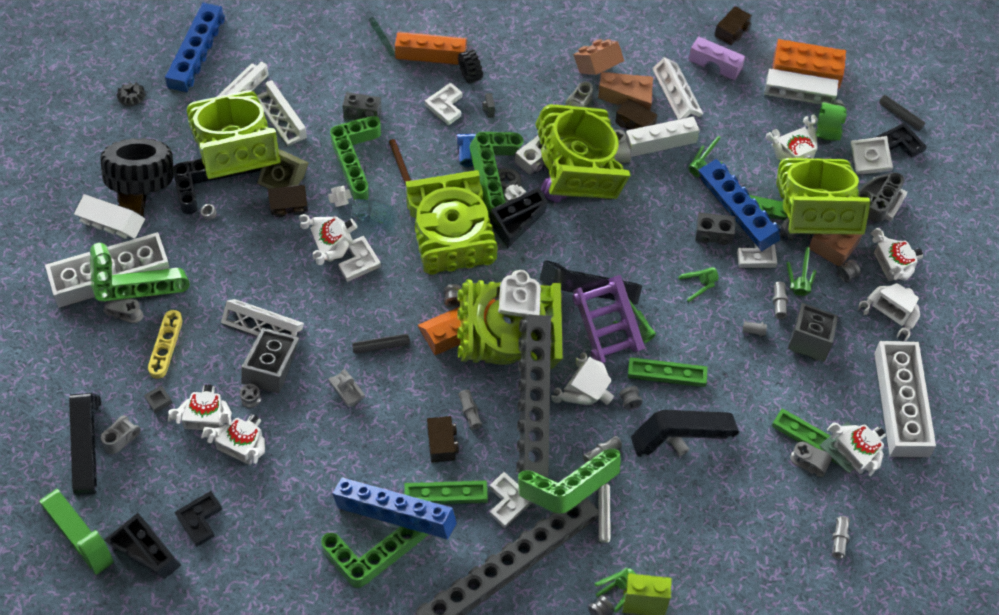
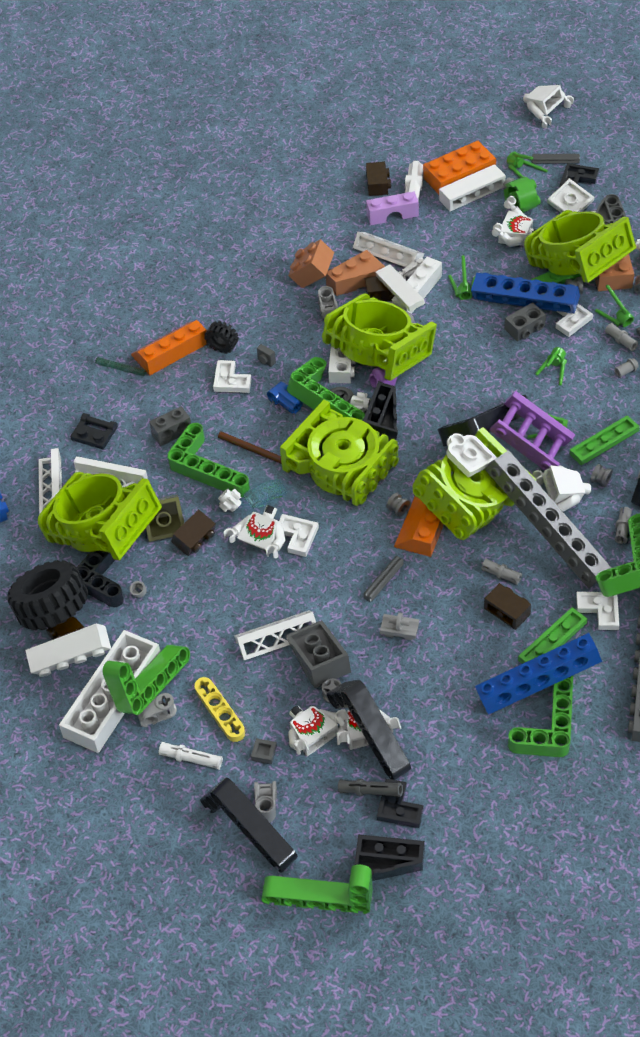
camera: 35 degrees left, 5 degrees down
none -> black plate [70,413,118,450]
none -> white pin [159,742,223,770]
none -> black beam [327,680,411,780]
none -> dark grey pin [338,779,403,797]
none -> white tile [375,265,425,311]
none -> white axle [398,258,424,280]
none -> white piece [405,161,423,202]
none -> bright green plant [507,151,548,178]
none -> white torso [523,85,574,128]

